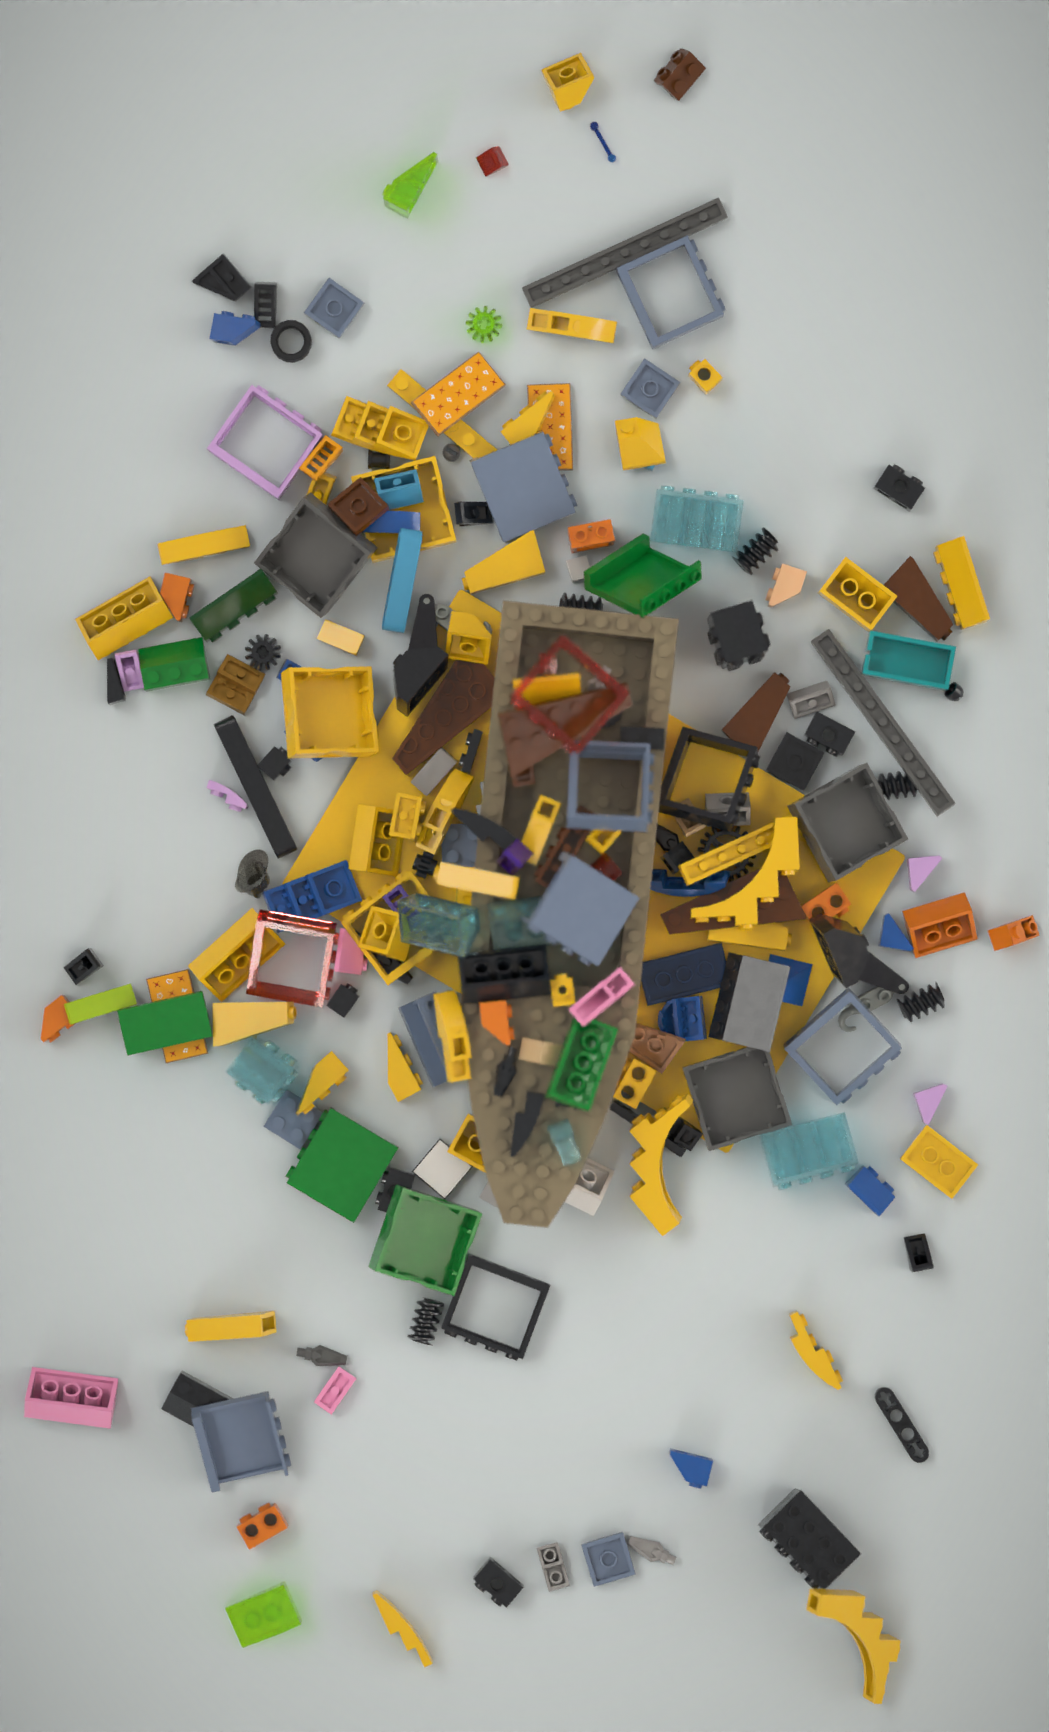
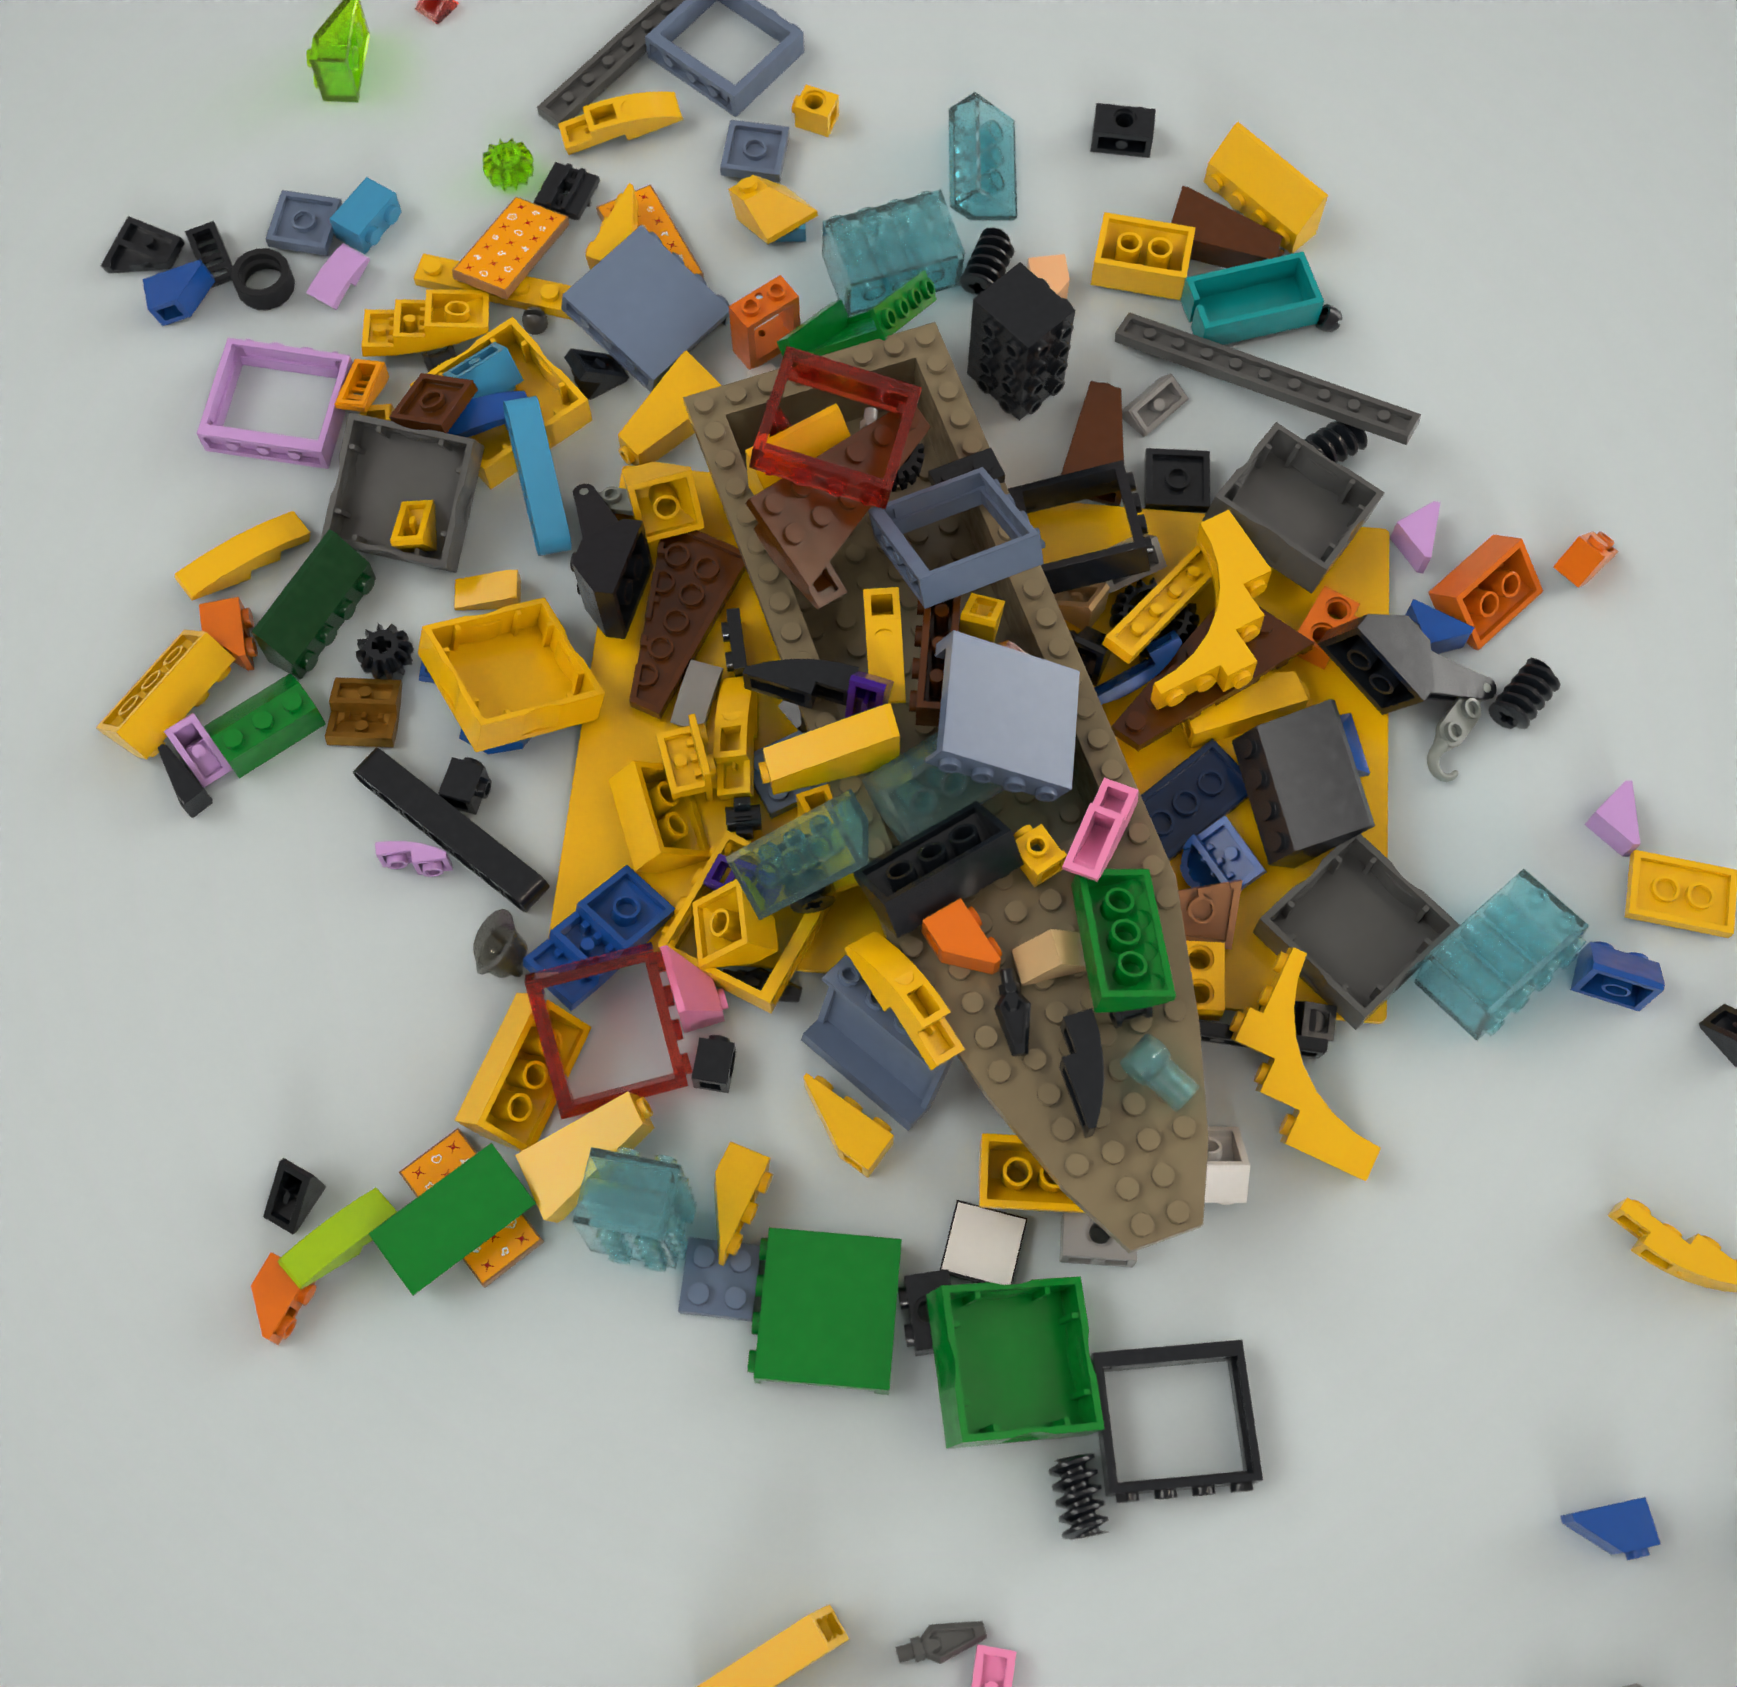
camera: 25 degrees left, 20 degrees down
sand blue window [784,987,902,1105] -> none
black brick [804,712,855,757] -> none
none -> lavender slope [306,243,370,310]
none -> dark azure brick [329,177,402,254]
none -> yellow slope [390,500,437,553]
none -> black piece [534,162,600,220]
none -> clear light blue slope [948,92,1017,221]

